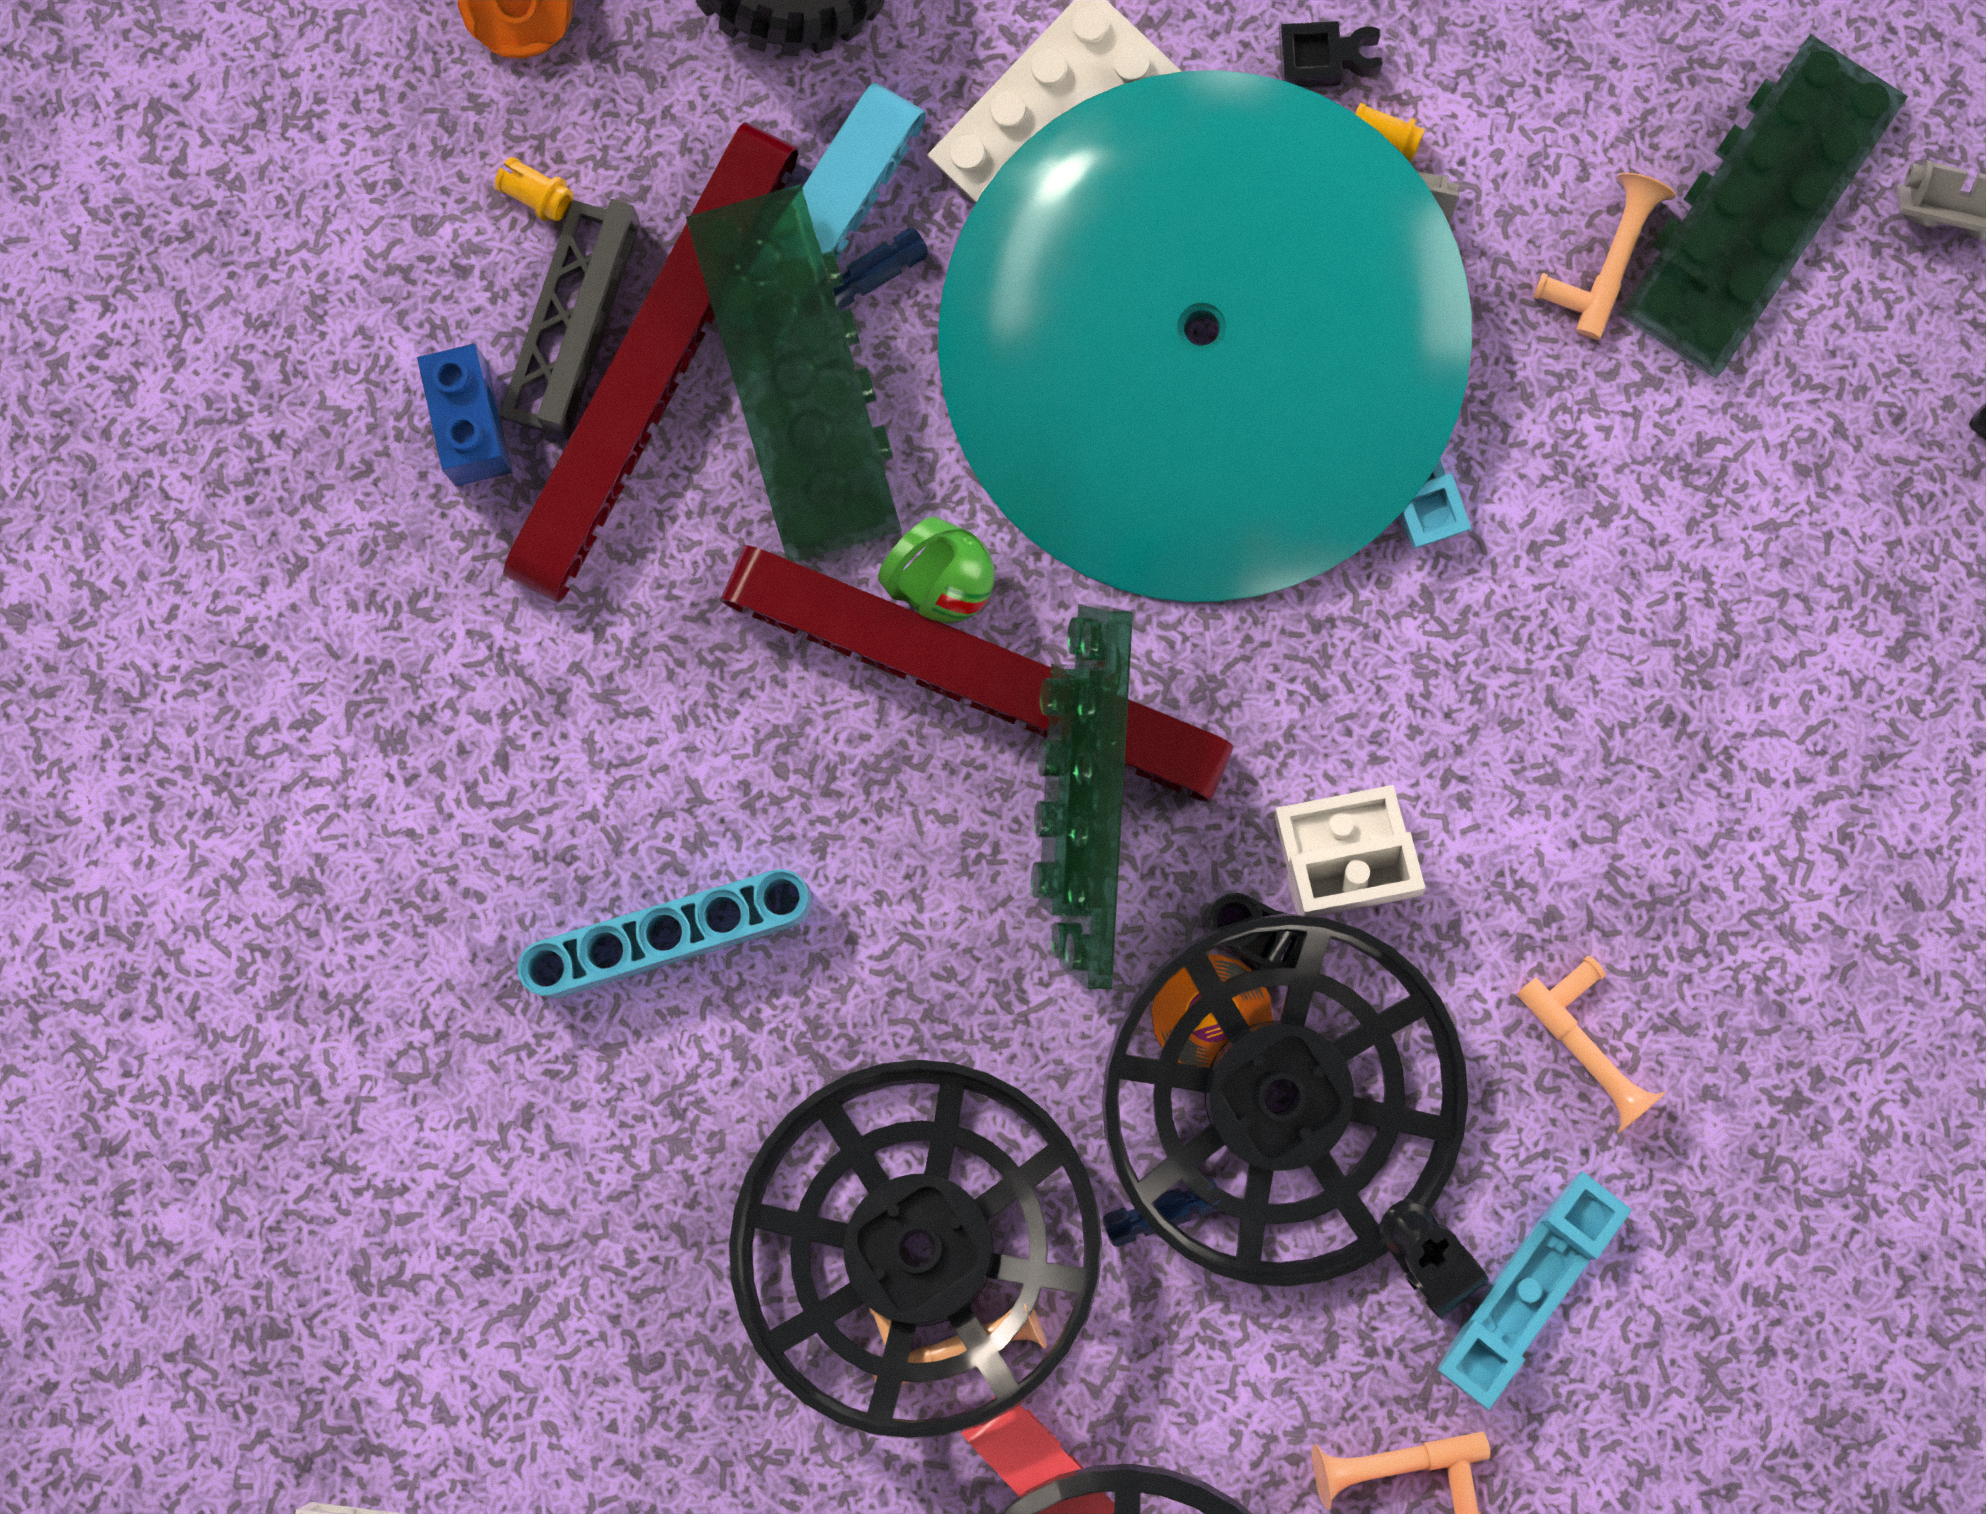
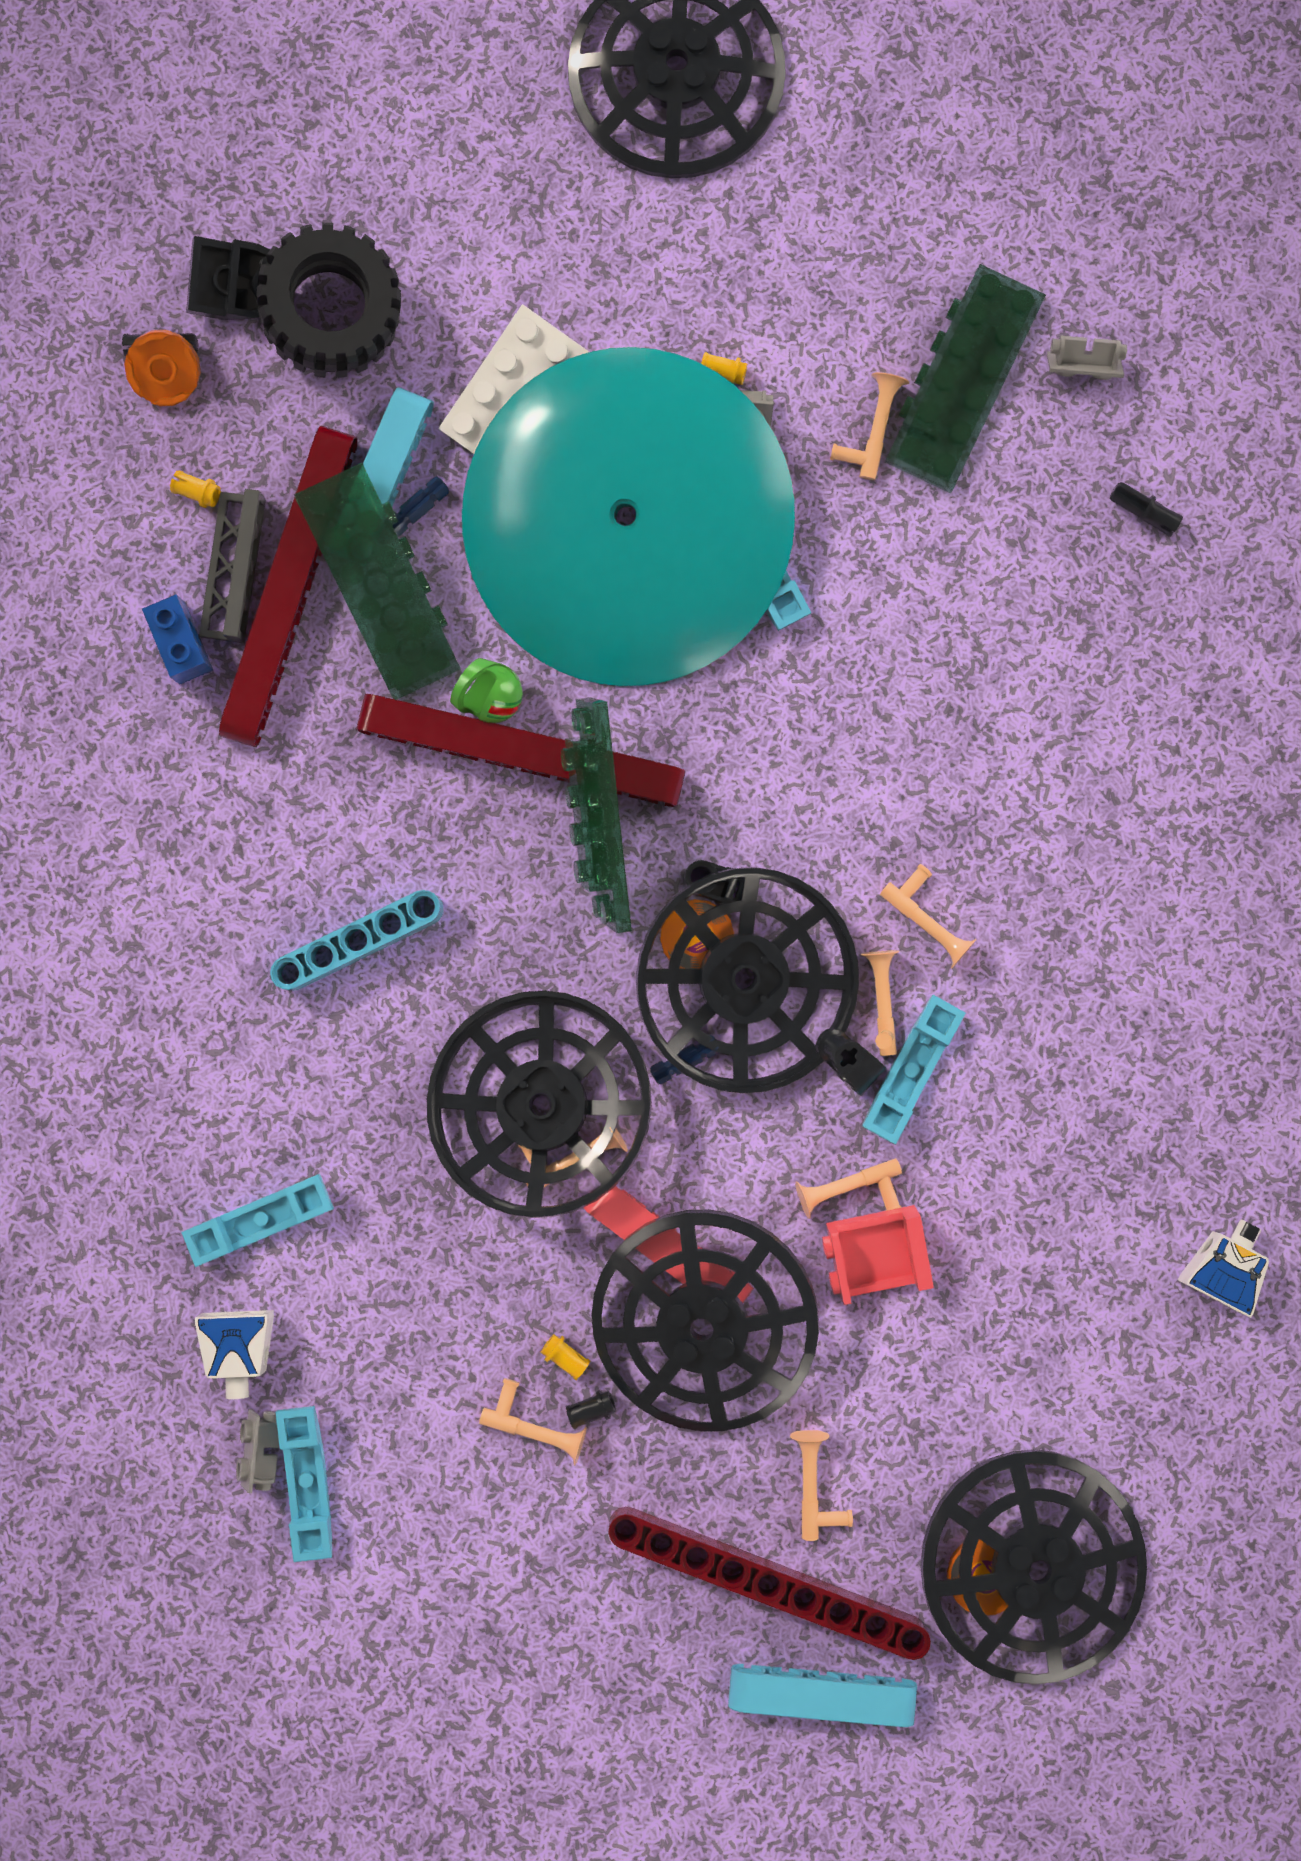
camera: 10 degrees left, 5 degrees up
white brick [1274,785,1426,917] -> none
black plate [1279,21,1383,87] -> none
none -> medium azure slope [181,1174,334,1267]
none -> light nougat piece [860,950,899,1056]

